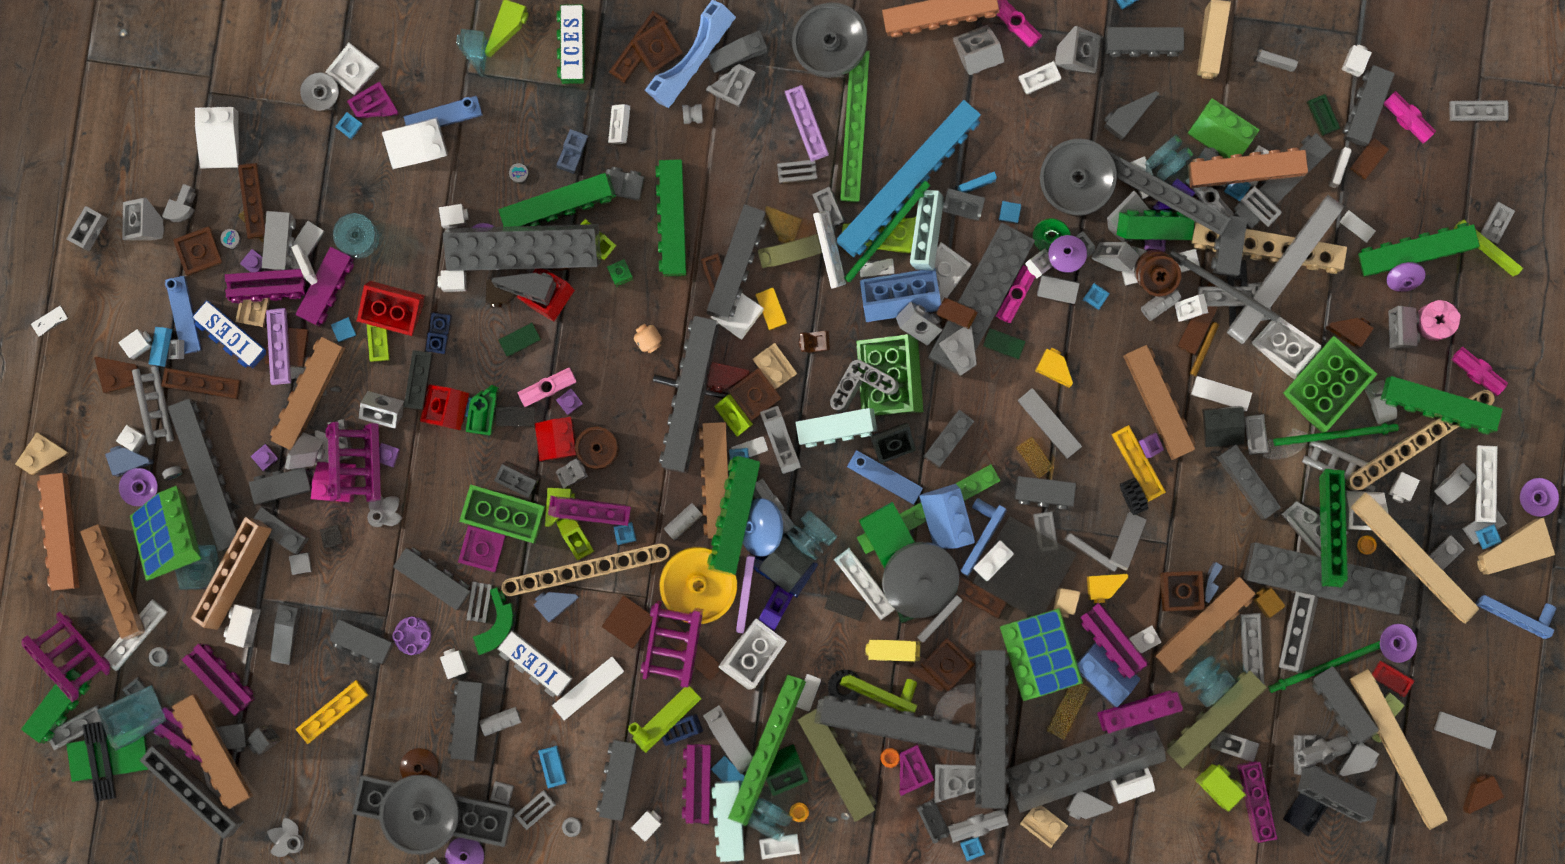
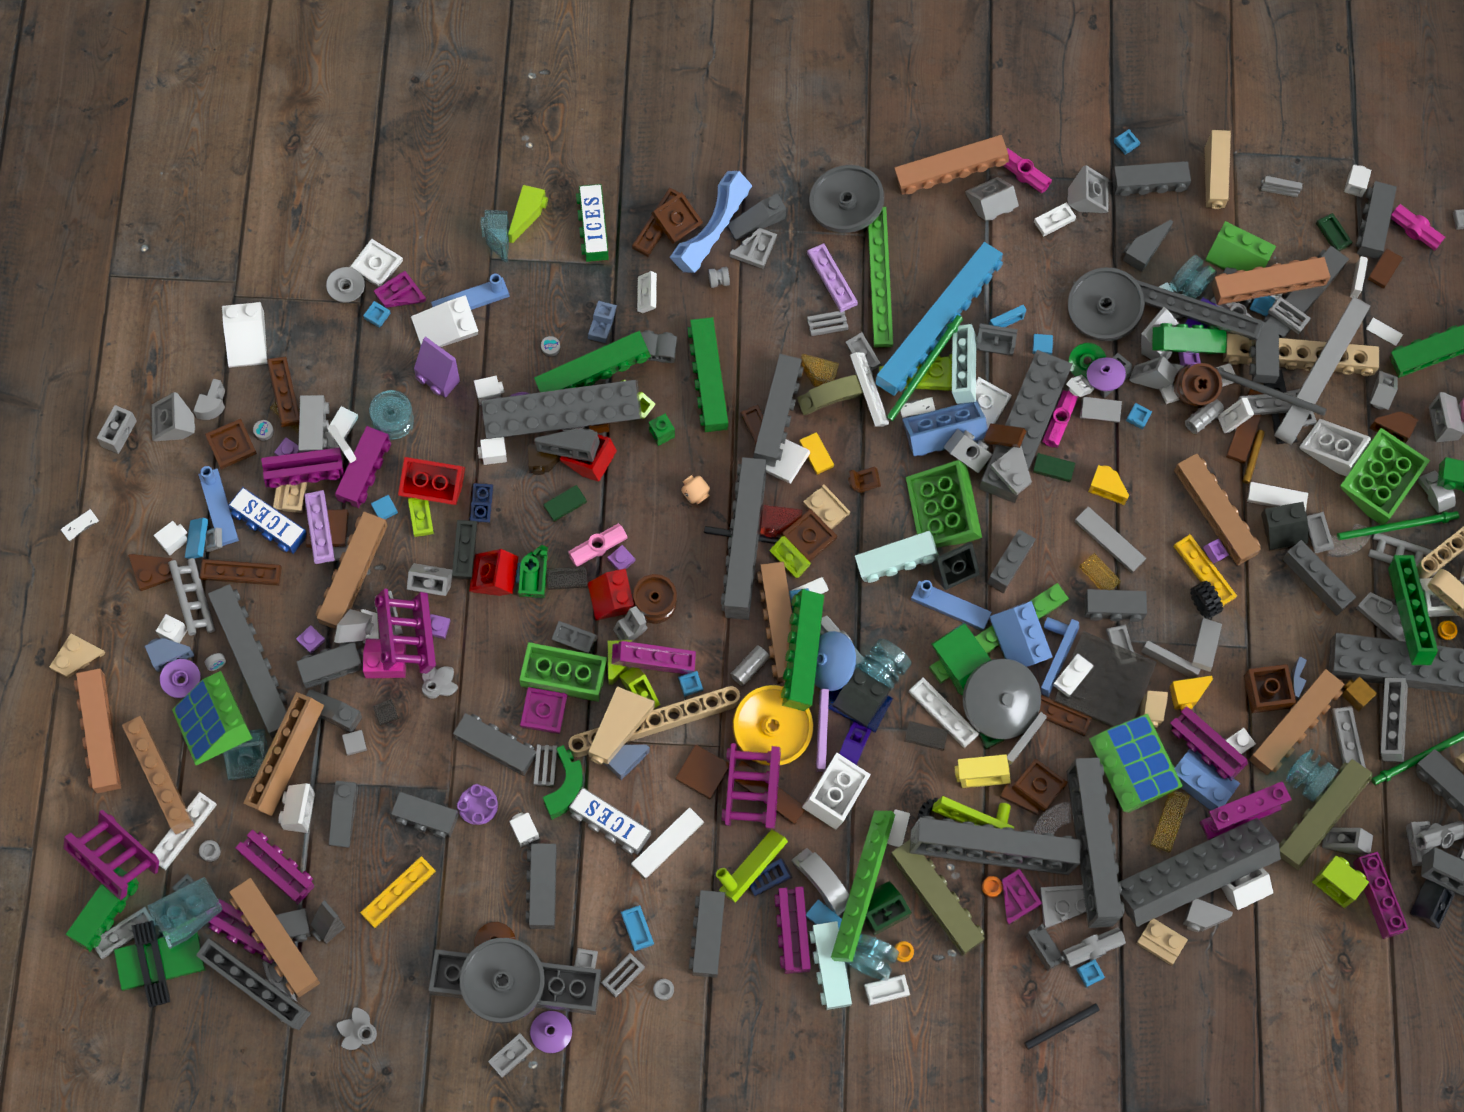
camera: 10 degrees left, 15 degrees down
light grey axle [479,707,522,736] -> none
white brick [631,810,662,841] -> none
light grey arch [760,406,801,474] -> none
light grey beam [830,360,899,412] -> none
medium lavender dish [1387,262,1425,292] -> none
none -> medium lavender slope [414,336,460,398]
none -> tan slope [589,687,655,765]
none -> light grey slope [1370,371,1398,410]

